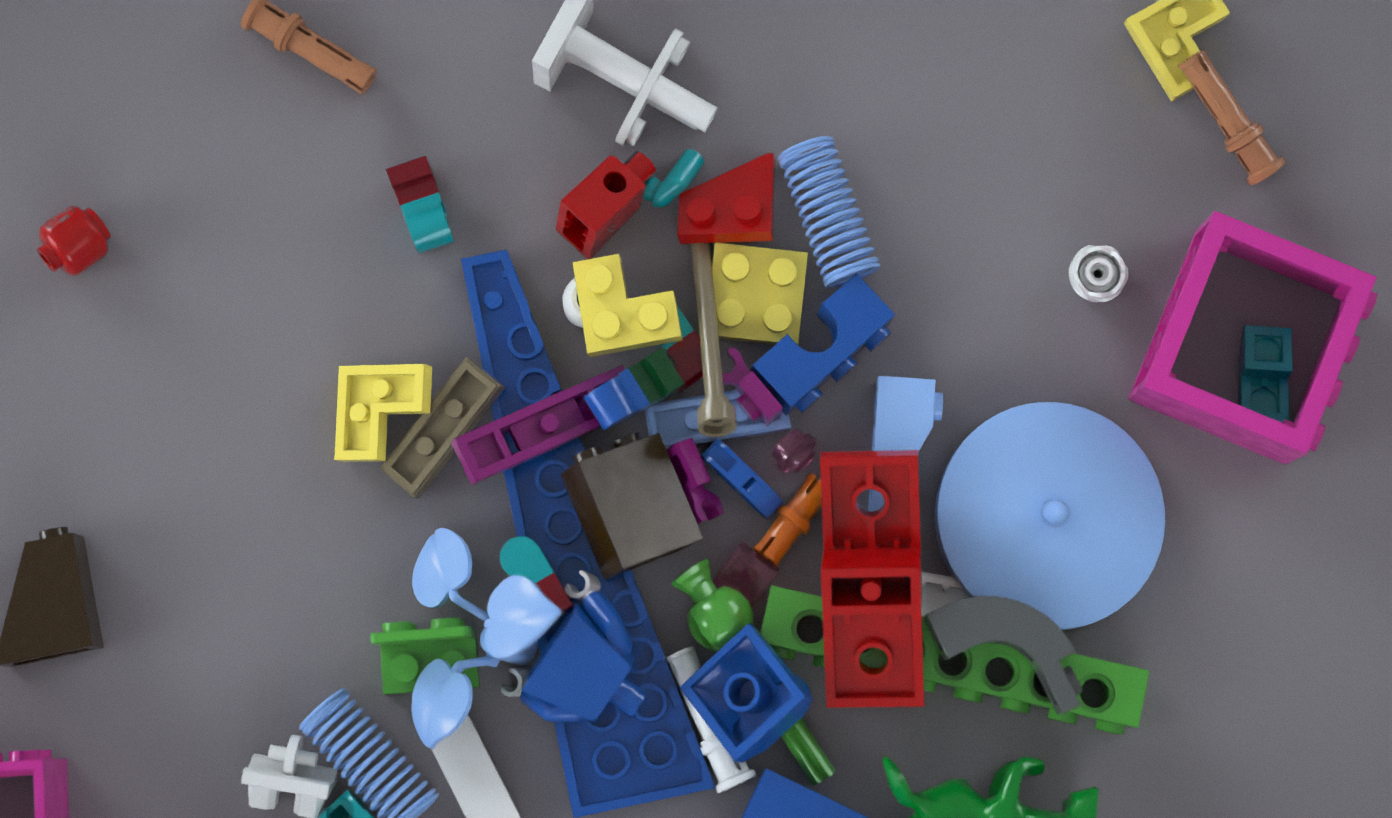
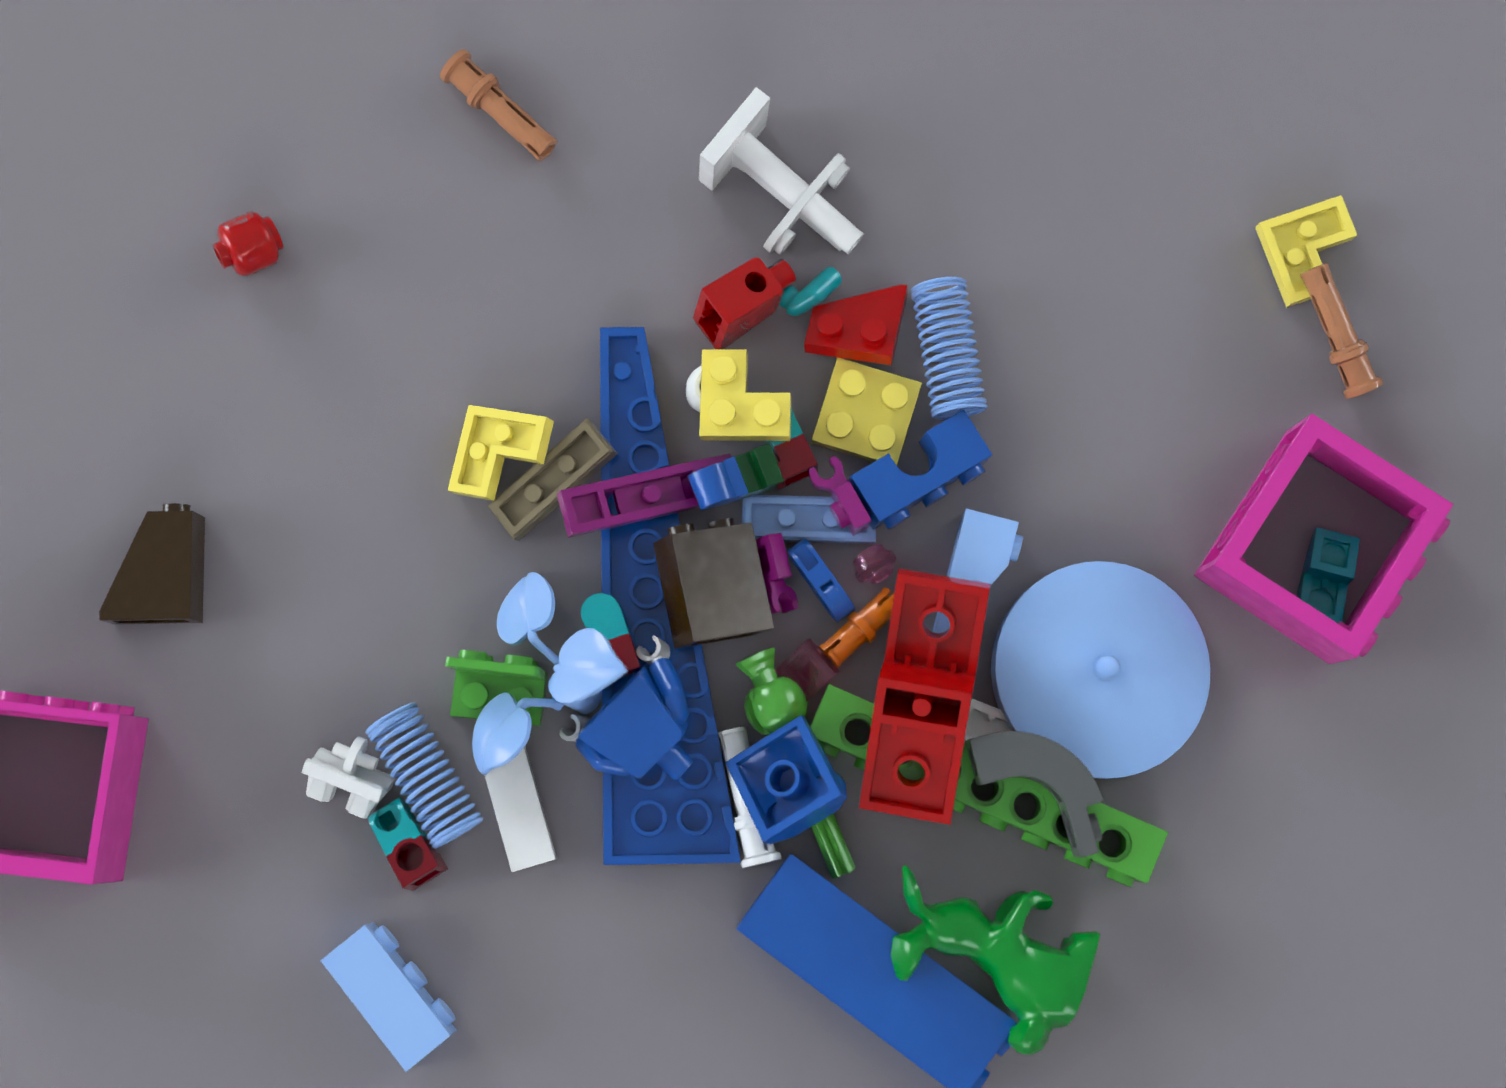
camera: 10 degrees right, 0 degrees up
leg [386,155,454,254] -> none
dark tan piece [691,243,737,437] -> none
white plate [1069,245,1129,302] -> none

